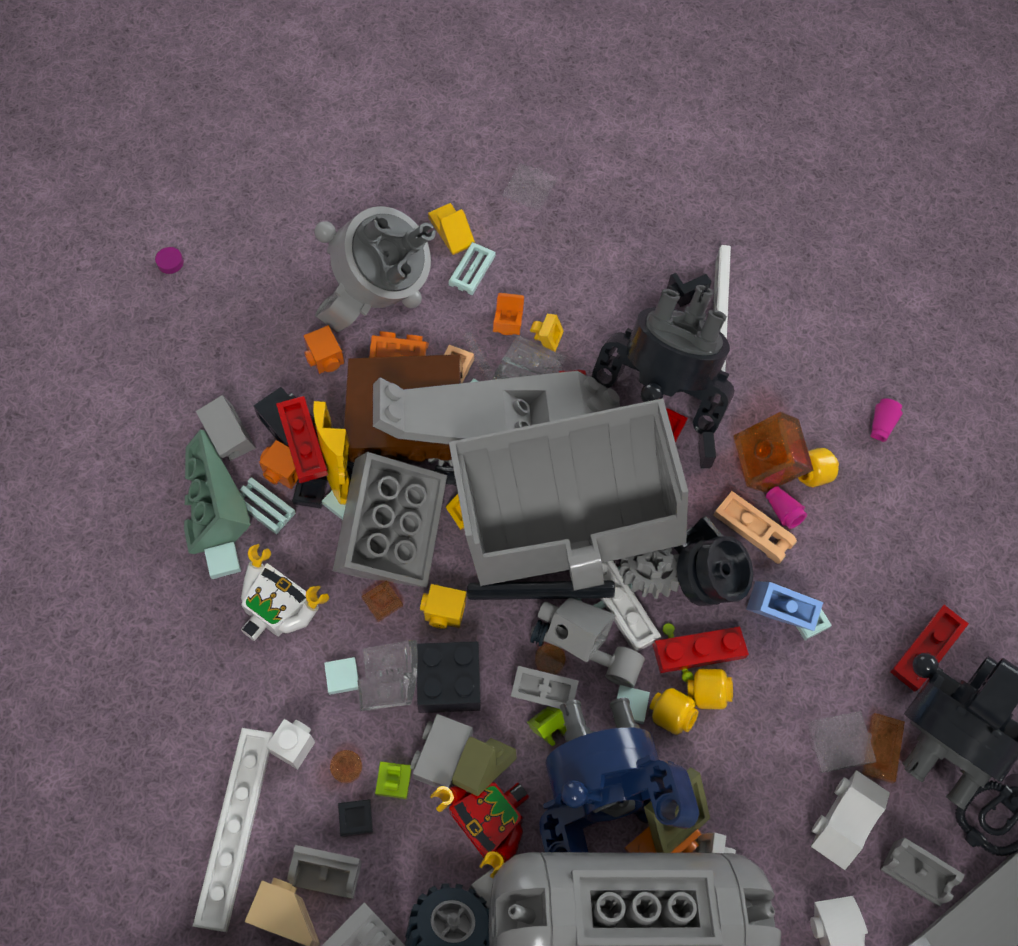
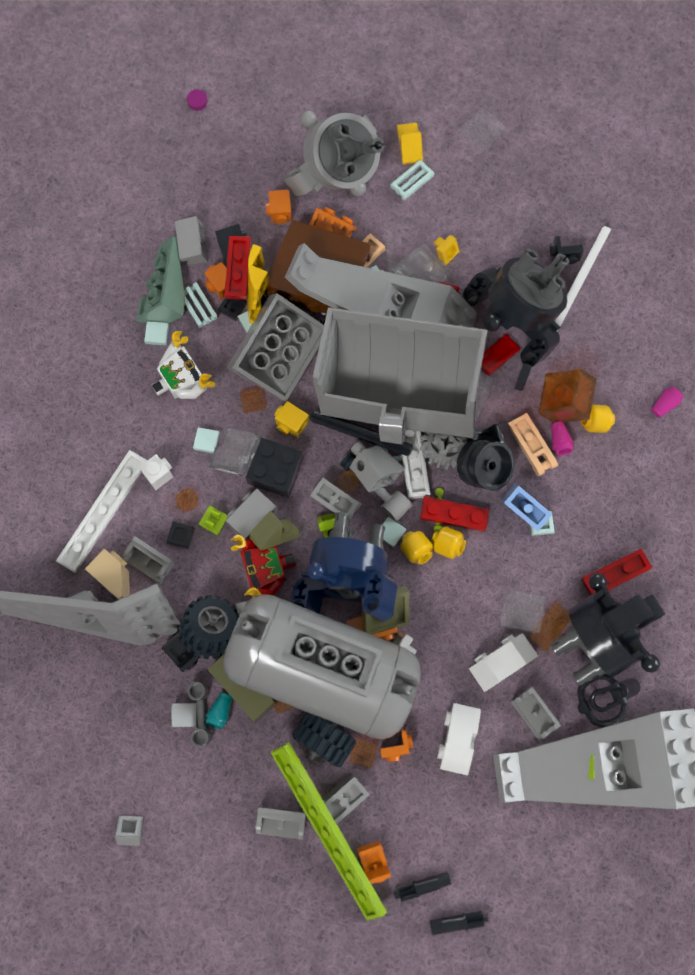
camera: 25 degrees right, 10 degrees up
orange bracket [493,293,524,335] -> none

